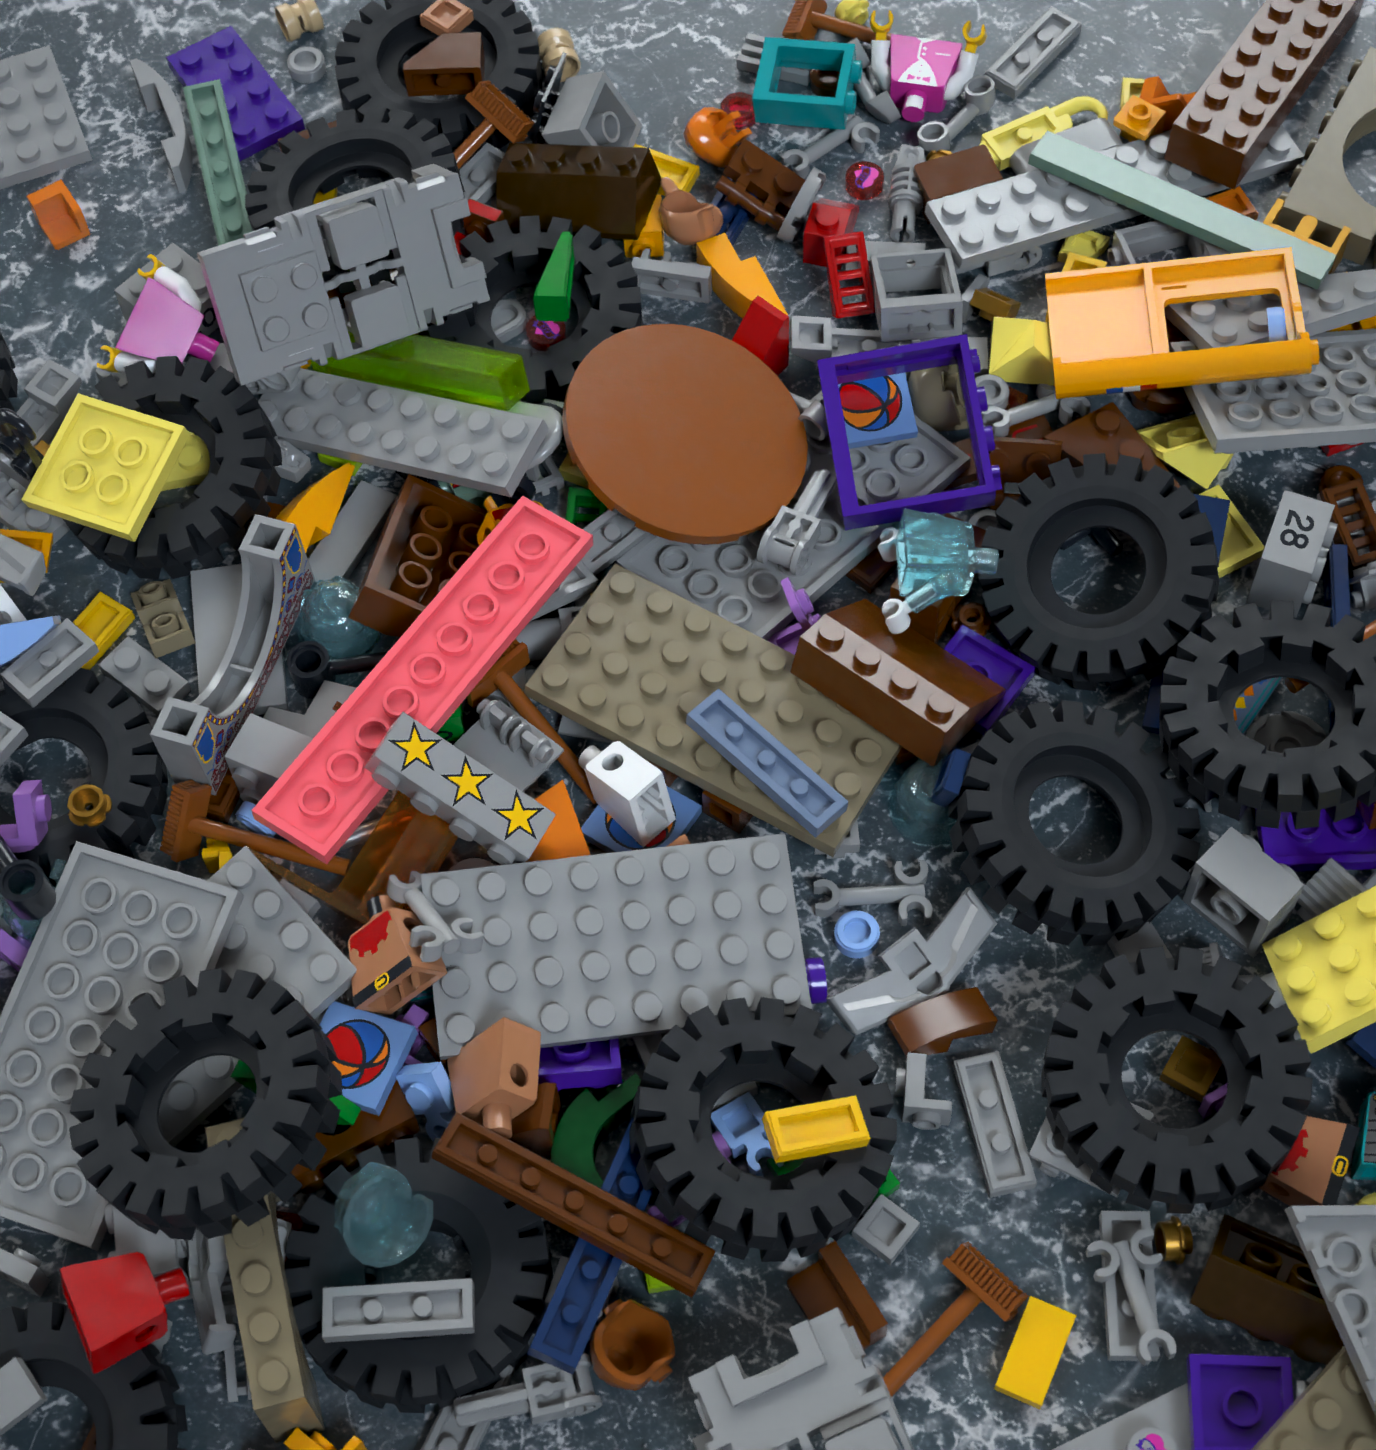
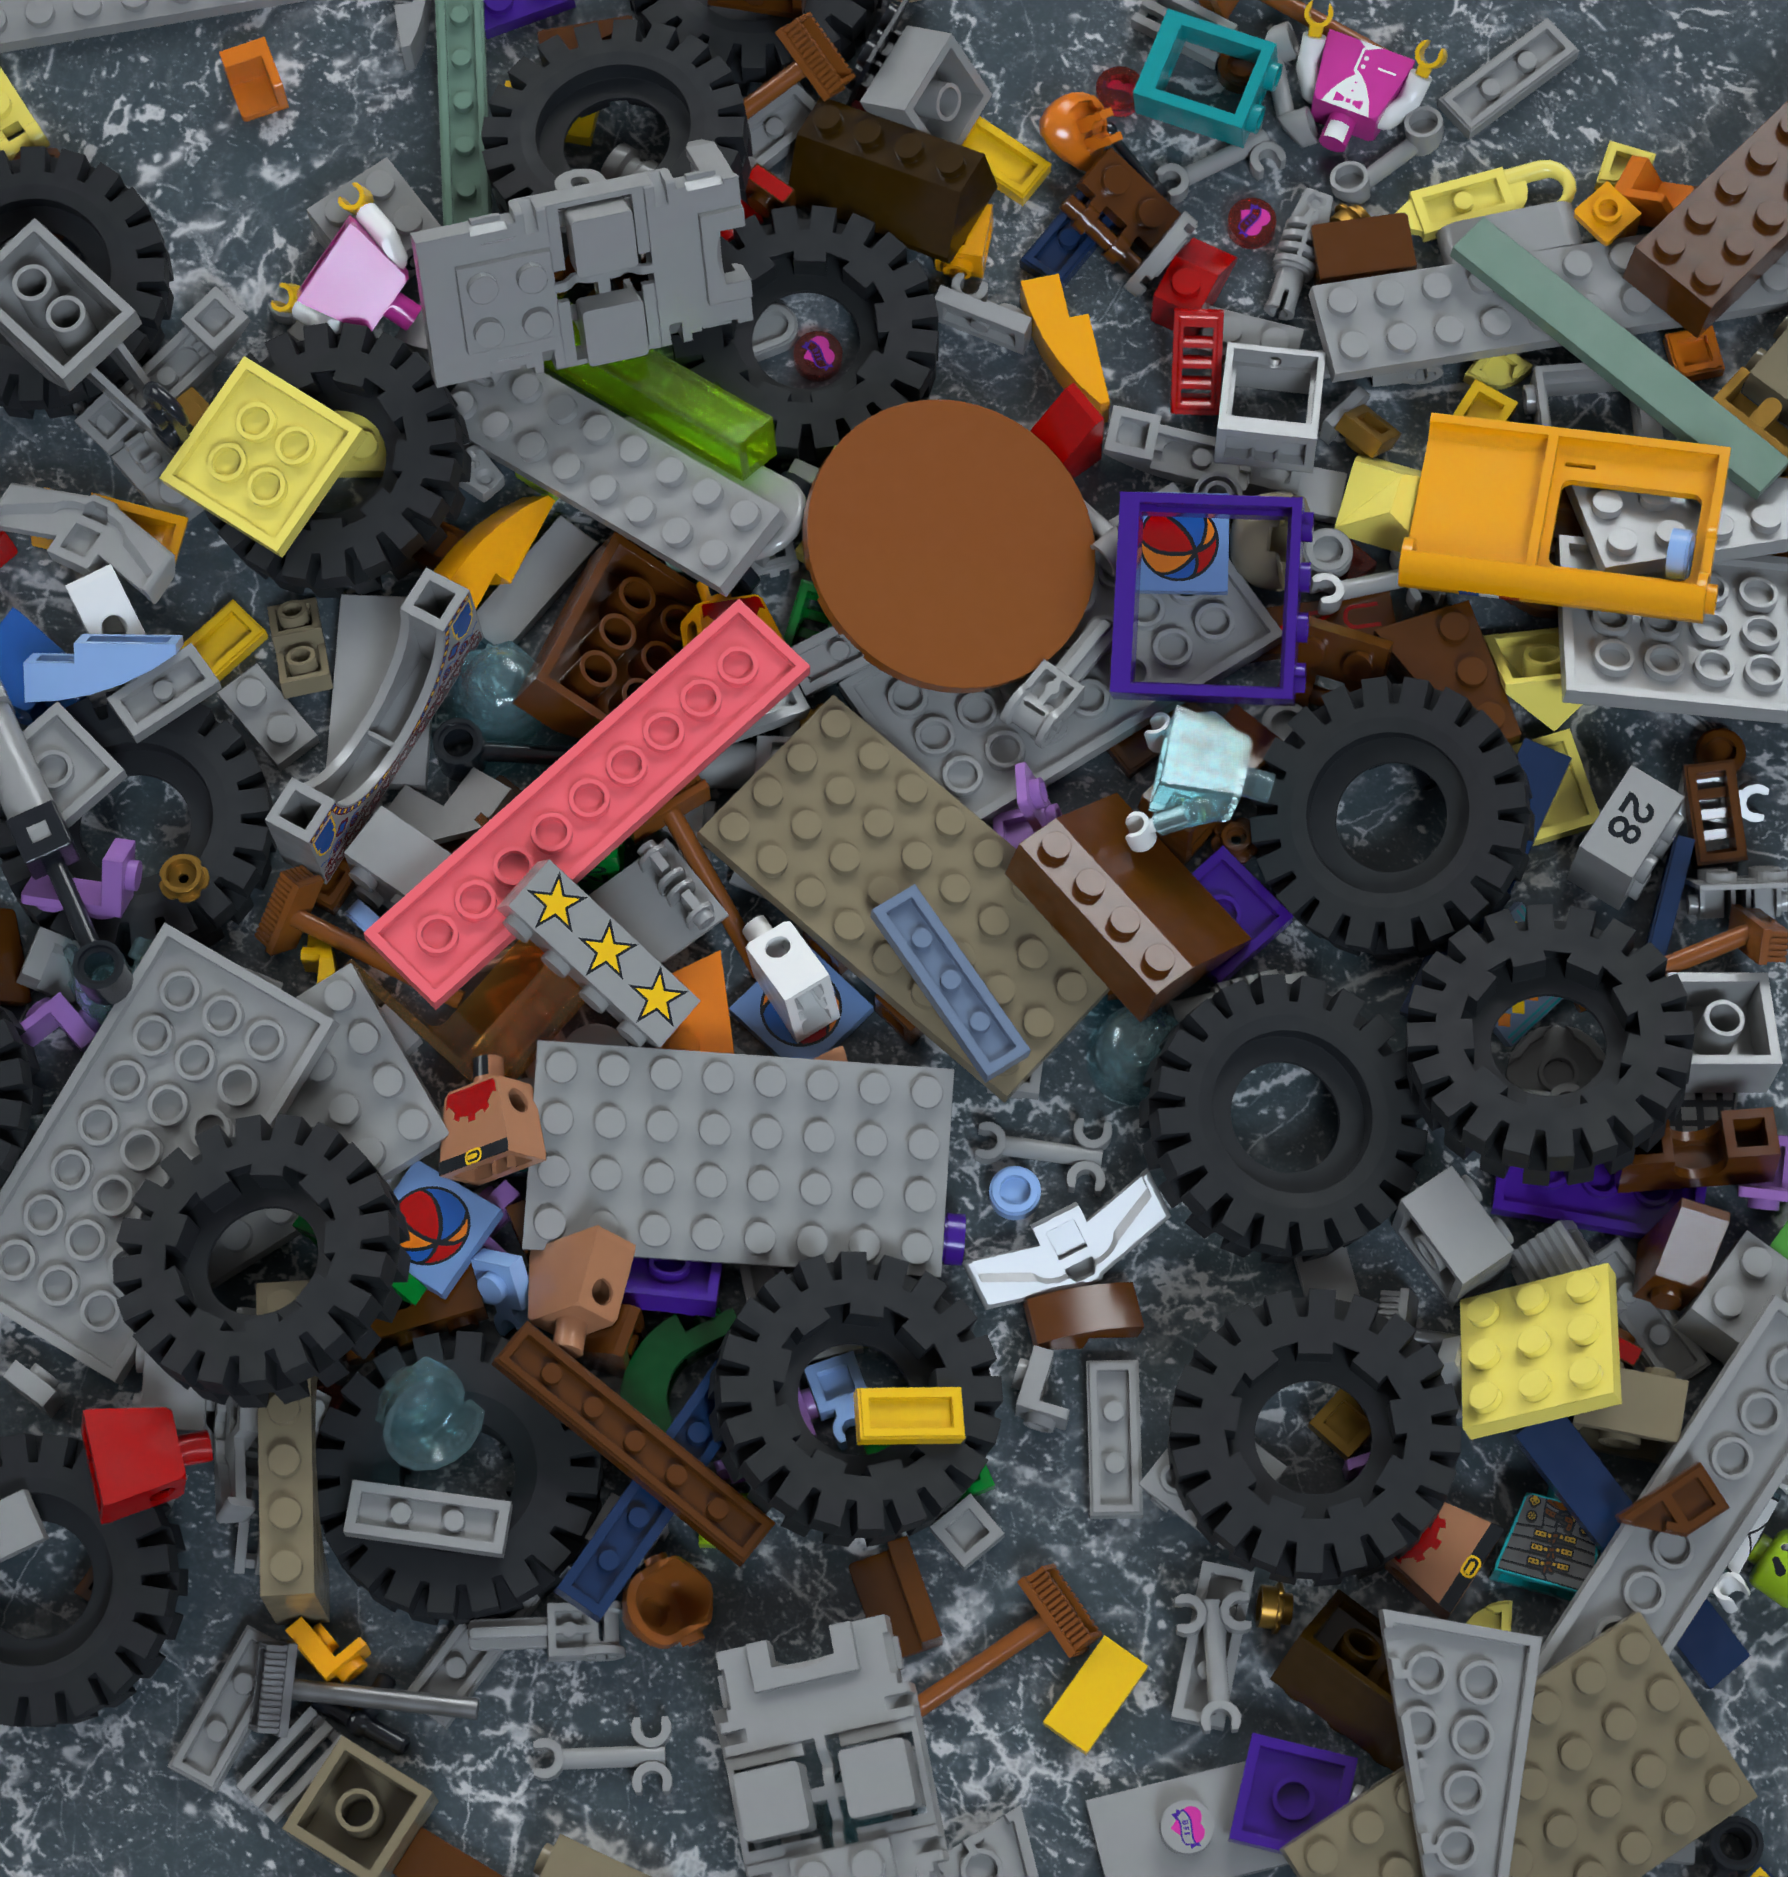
camera: 10 degrees right, 10 degrees up
light grey bar [387,871,484,962] -> none
green slope [533,232,575,322] -> none
nougat hair [659,177,723,245] -> none
dark blue tile [930,748,971,808] -> none

